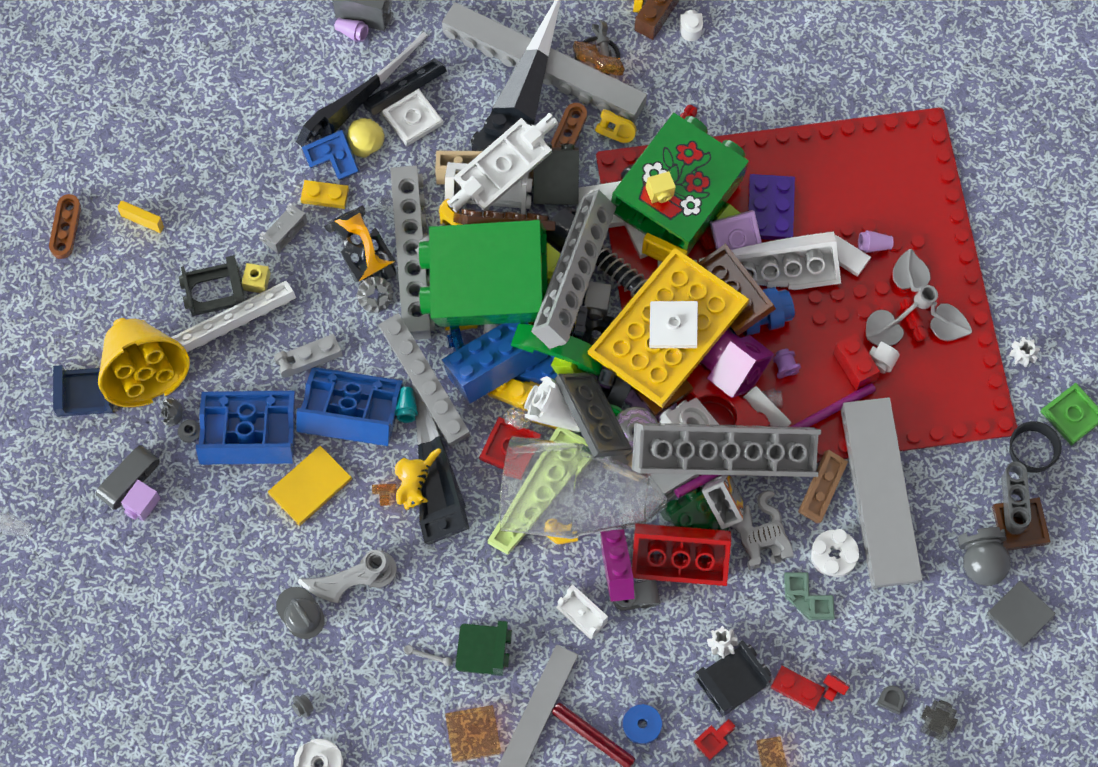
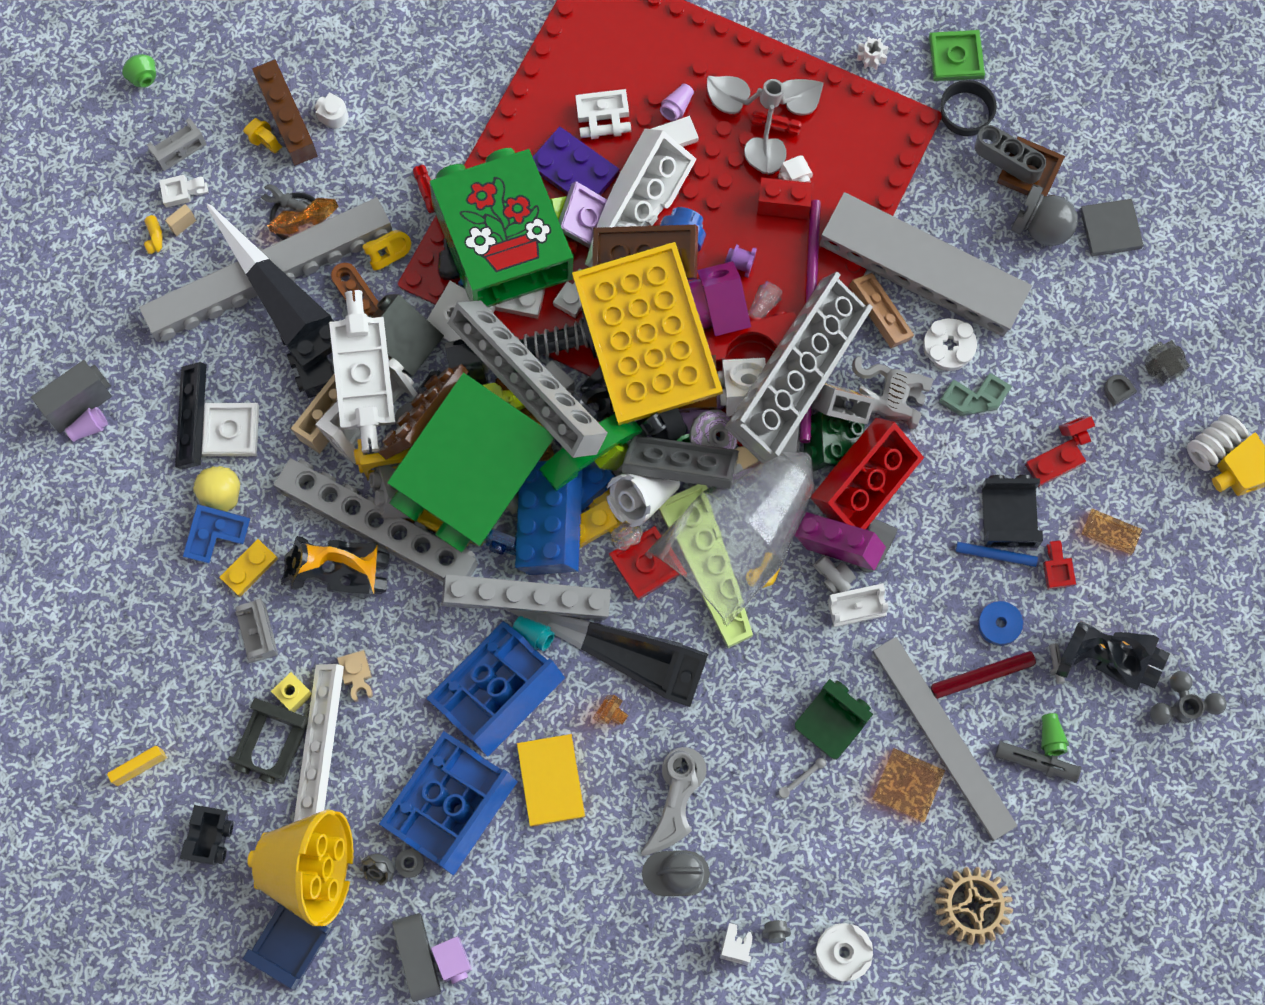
camera: 55 degrees left, 5 degrees up
dark orange plate [49,194,81,259] -> none
light grey plate [274,334,343,377] -> none
black plate [296,32,428,147] -> none
light grey gear [357,276,394,313] -> none
yellow animal [395,449,441,510] -> none
yellow tile [642,233,688,262] -> none
light yellow plate [645,171,676,203] -> none
white plate [650,301,698,348] -> none
white gear [707,626,738,658] -> none
white sticker [743,386,791,427] -> none
none -> black cylinder [179,805,234,865]
none -> tan plate [337,650,373,702]
none -> white plate [575,89,631,139]
none -> white hinge [720,923,752,966]
none -> light grey plate [812,555,856,594]
none -> blue bar [955,541,1038,567]

